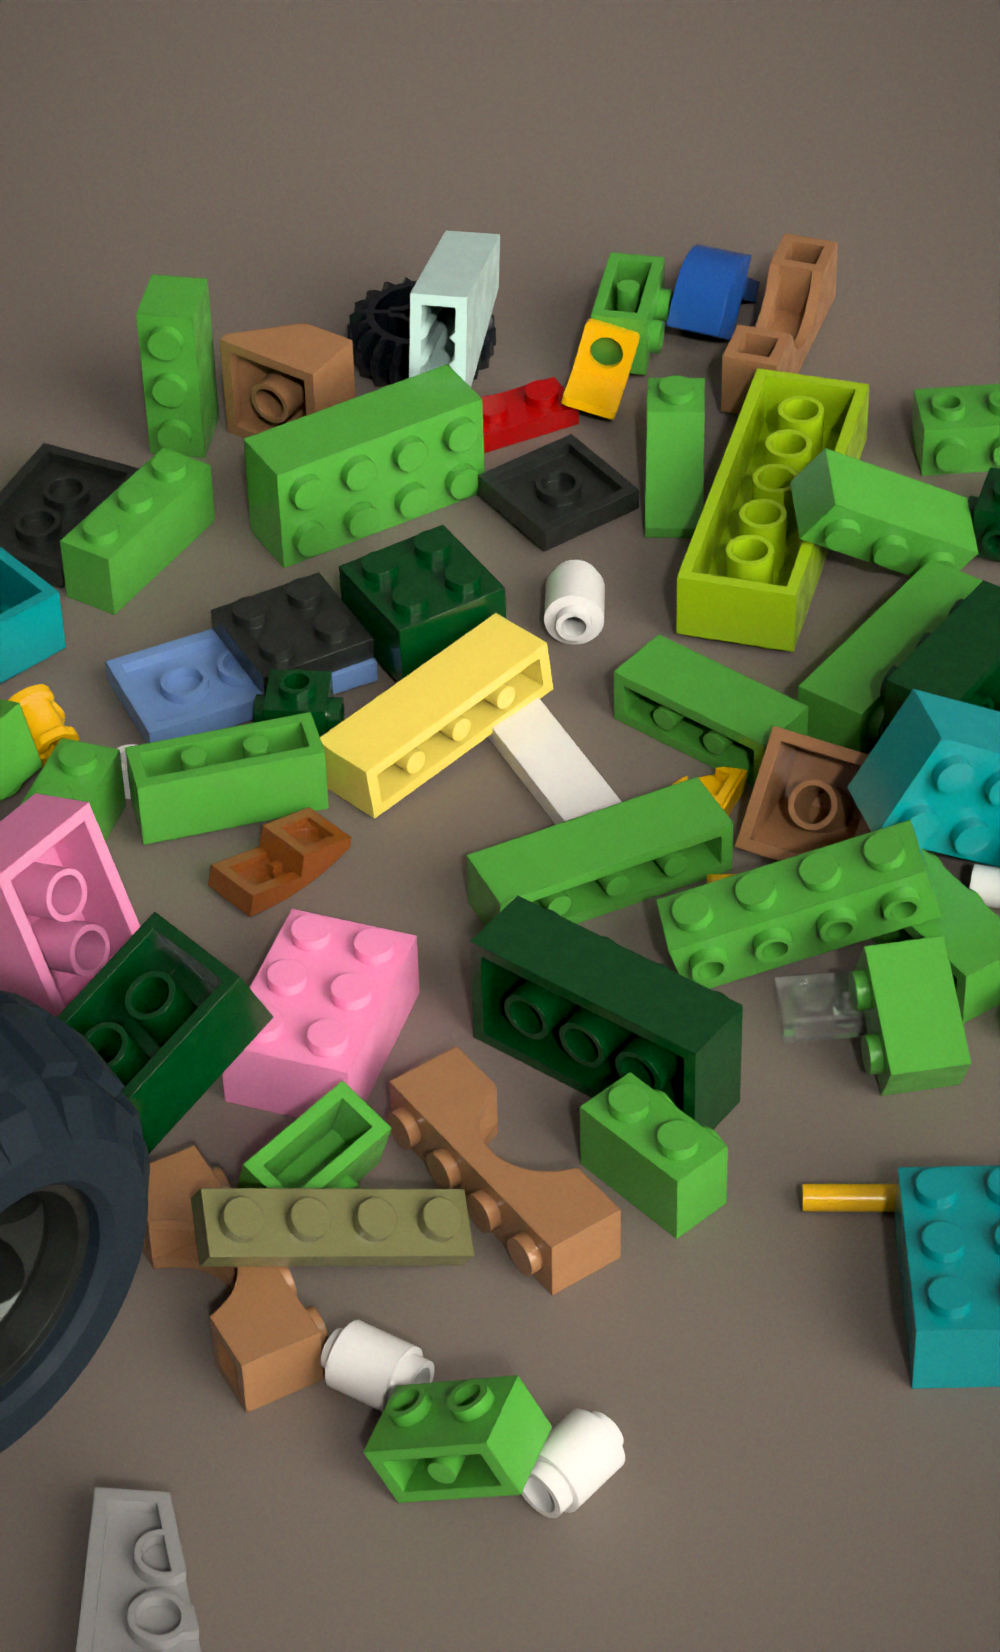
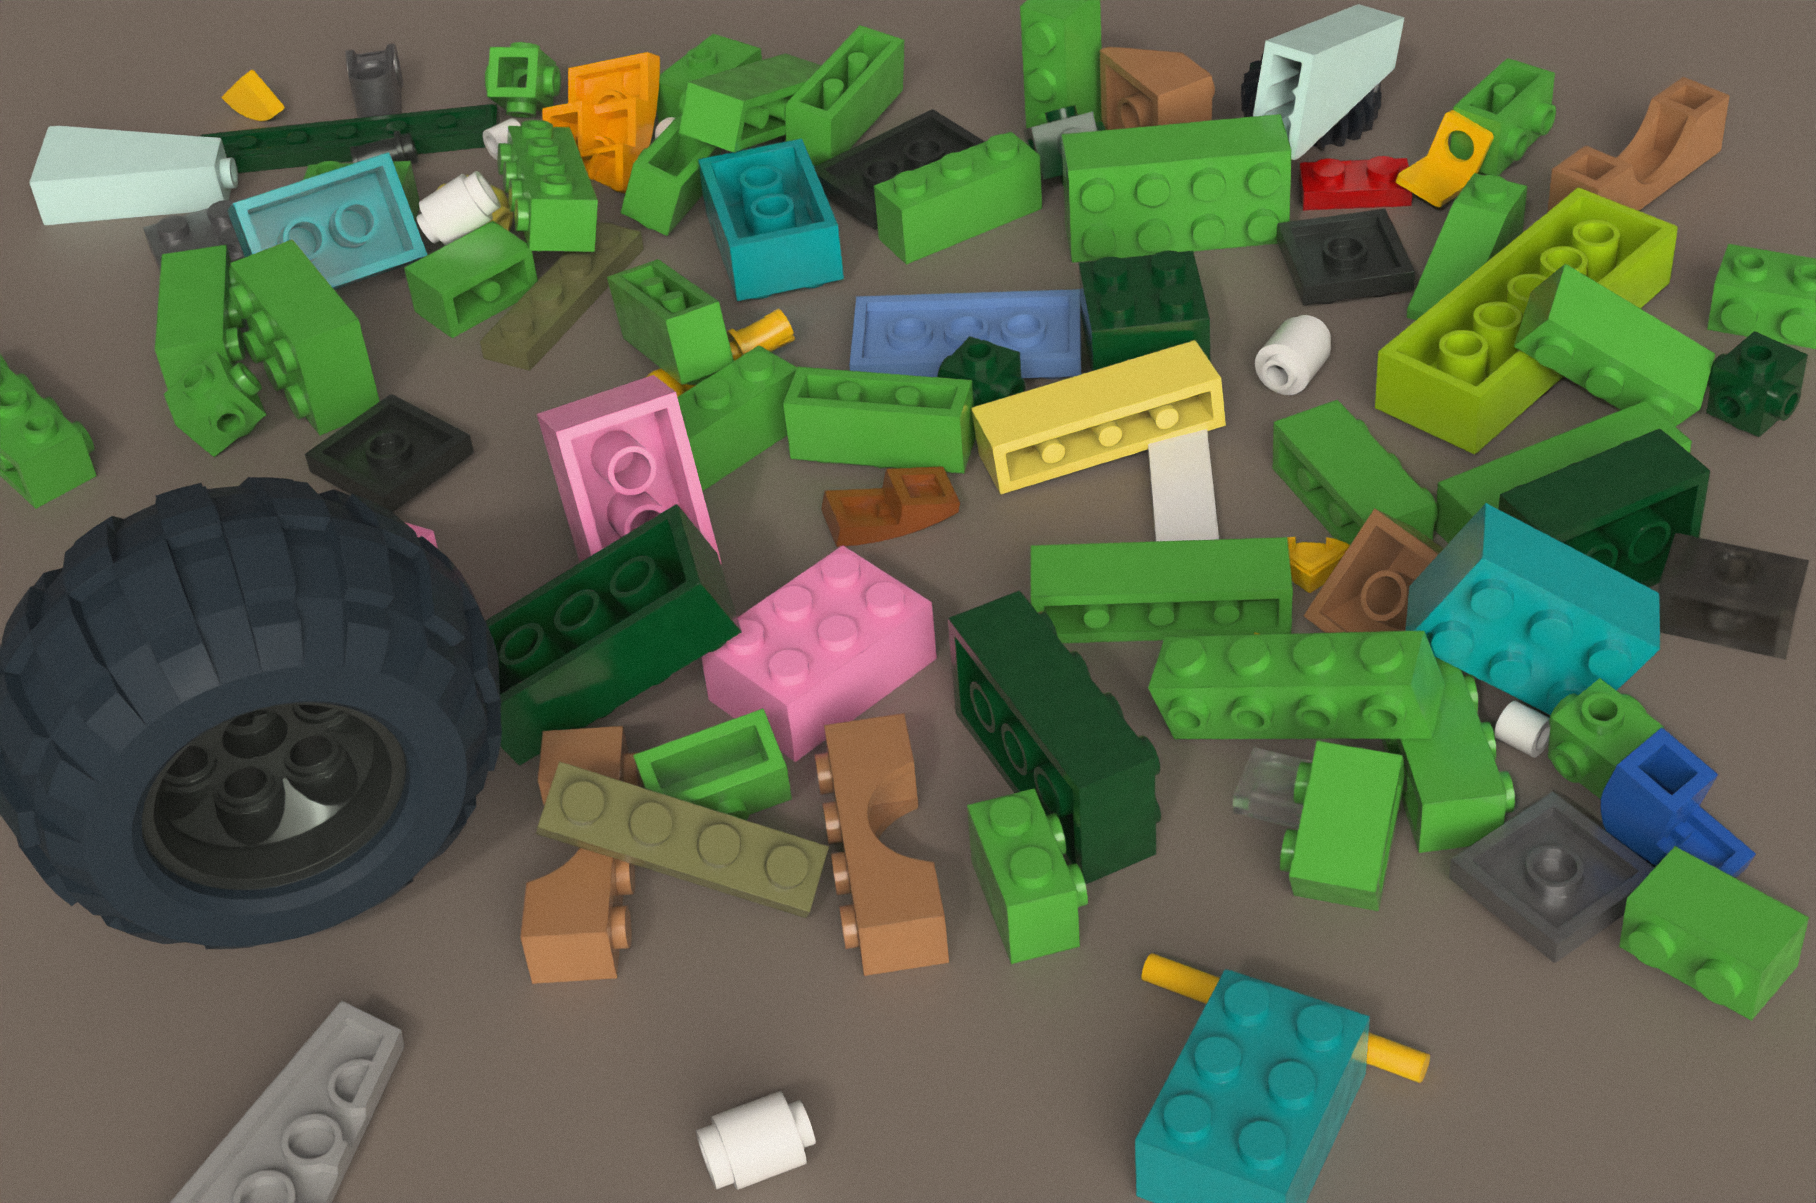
camera: 30 degrees right, 0 degrees up
yellow bush [8,684,80,768] -> none
pearl dark grey plate [211,572,375,694] -> none
white brick [321,1320,435,1412] -> none
bright green brick [363,1375,552,1503] -> none
blue brick [666,244,760,341] -> none
none -> dark green brick [1023,105,1106,186]

